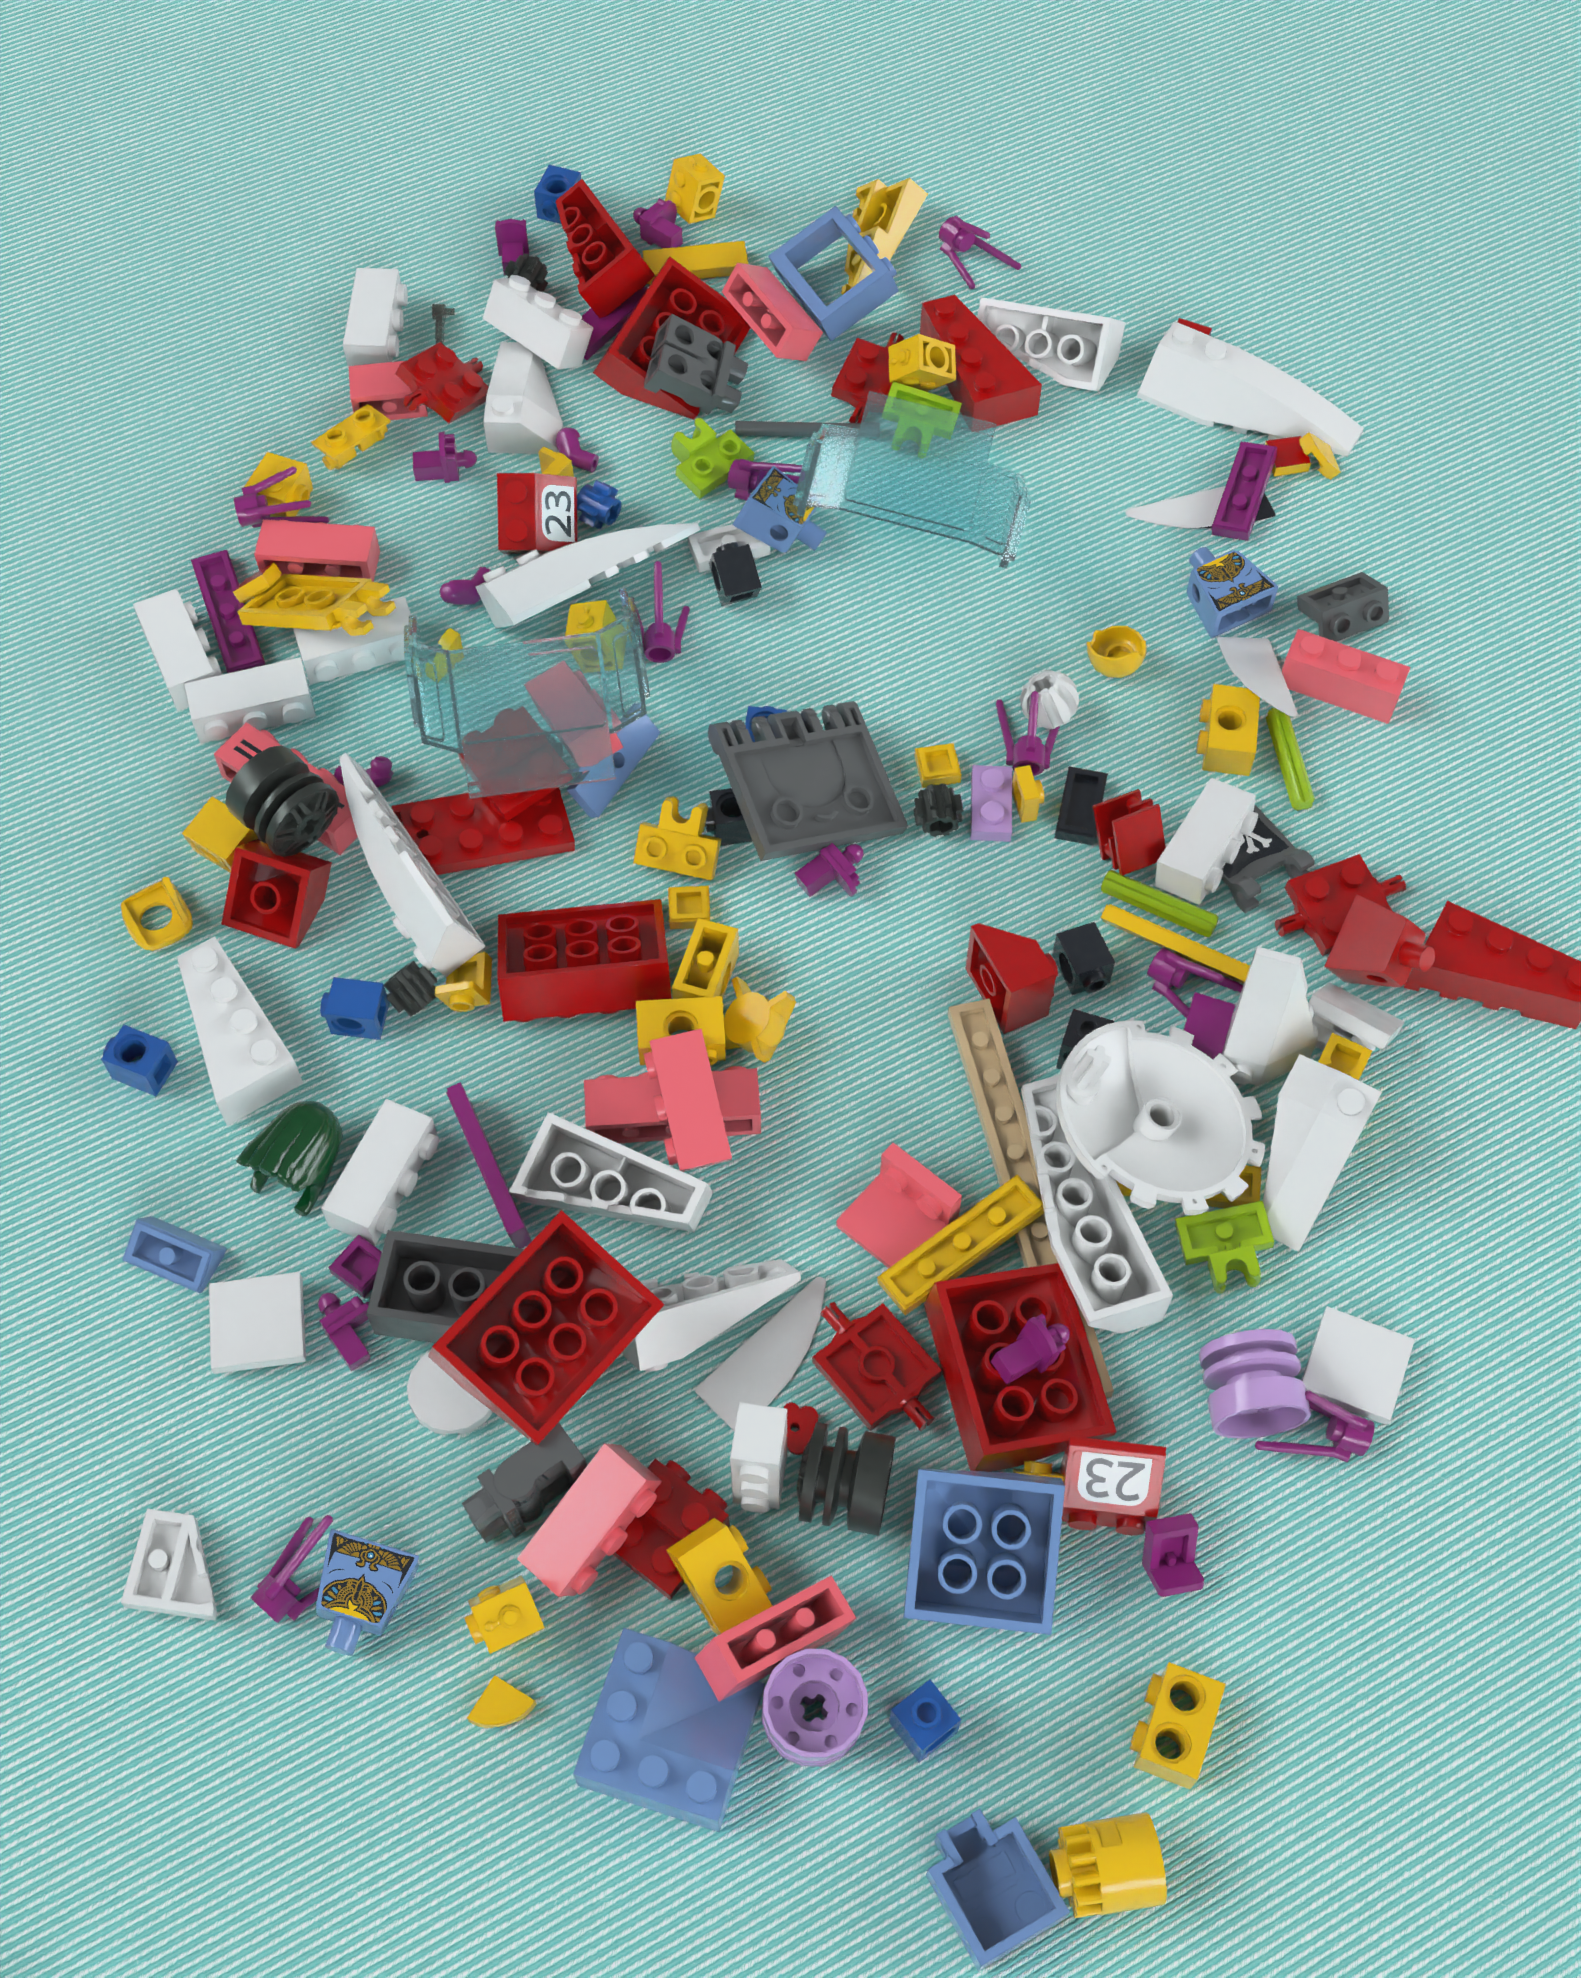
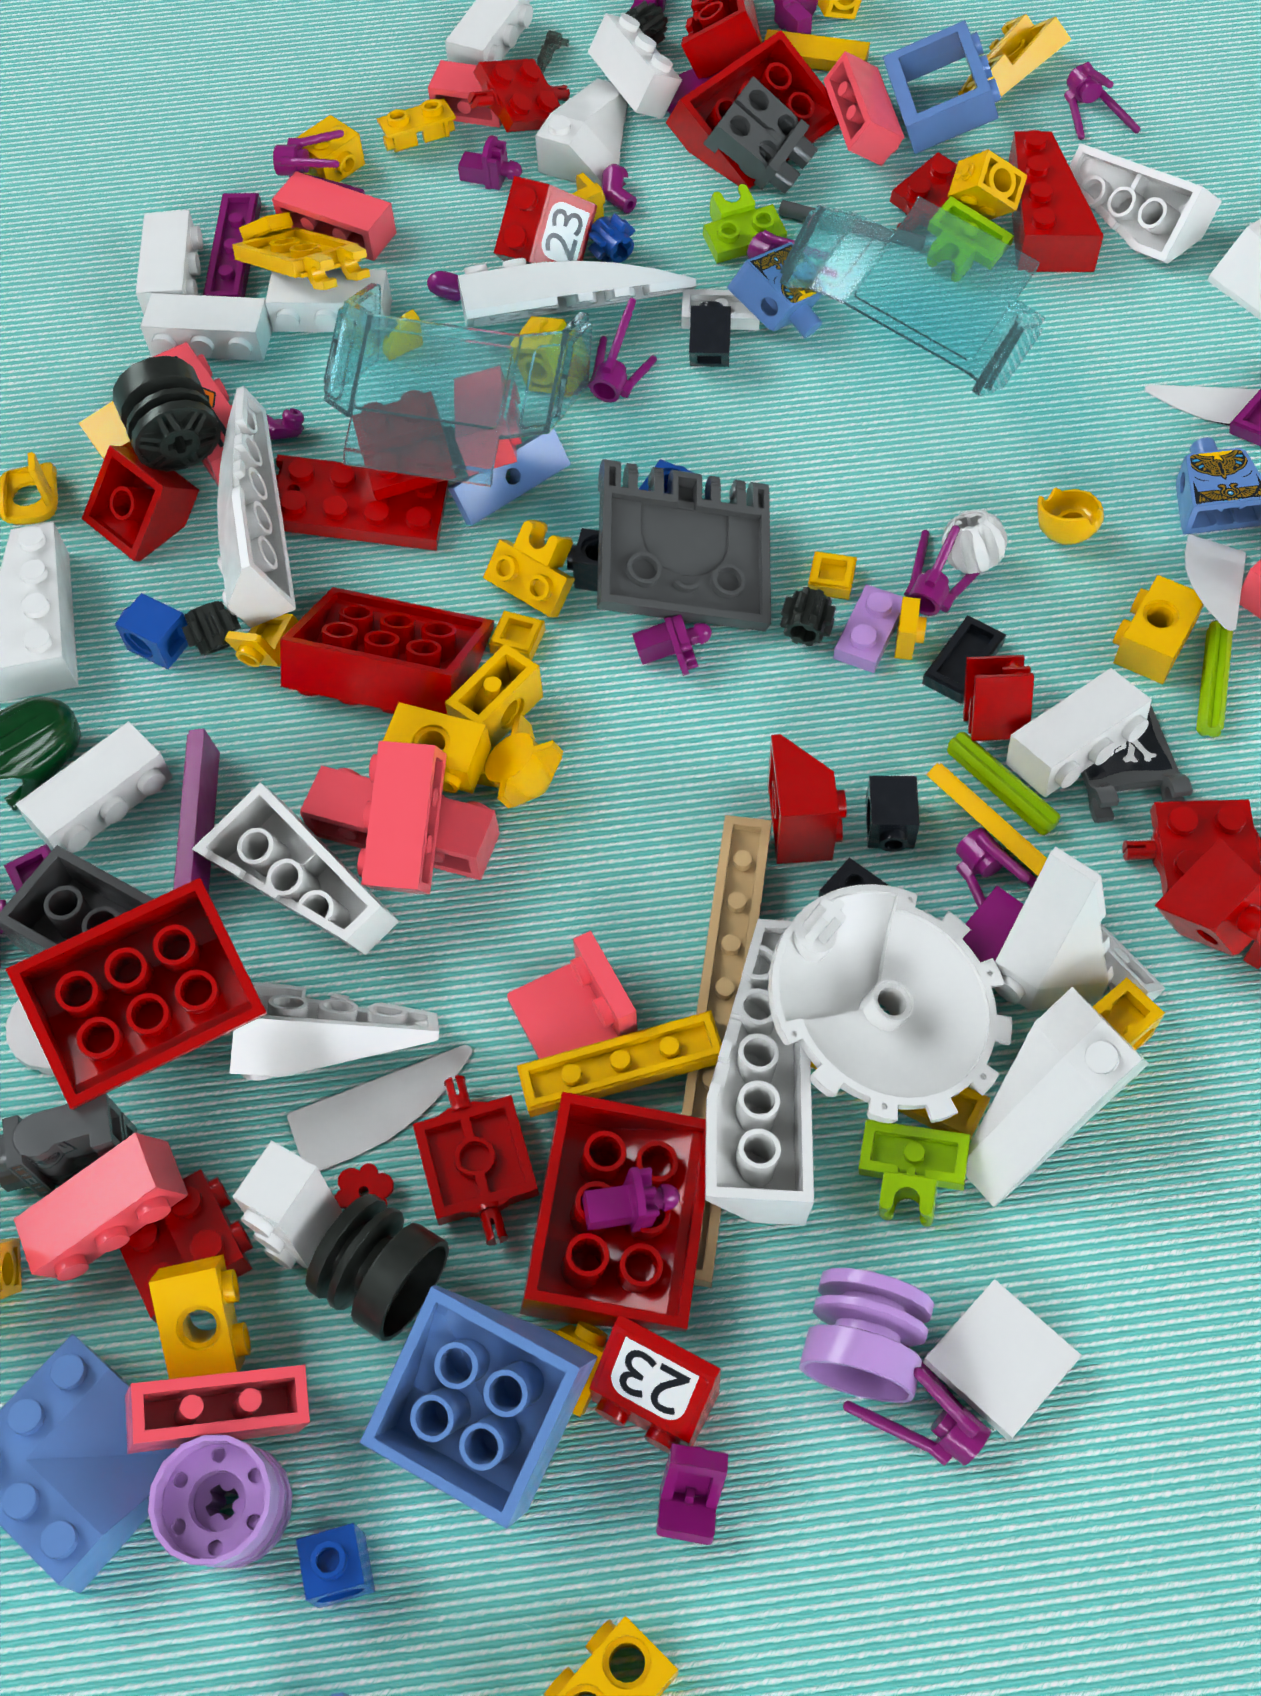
camera: 25 degrees right, 0 degrees up
white tile [1308,982,1405,1051] -> none

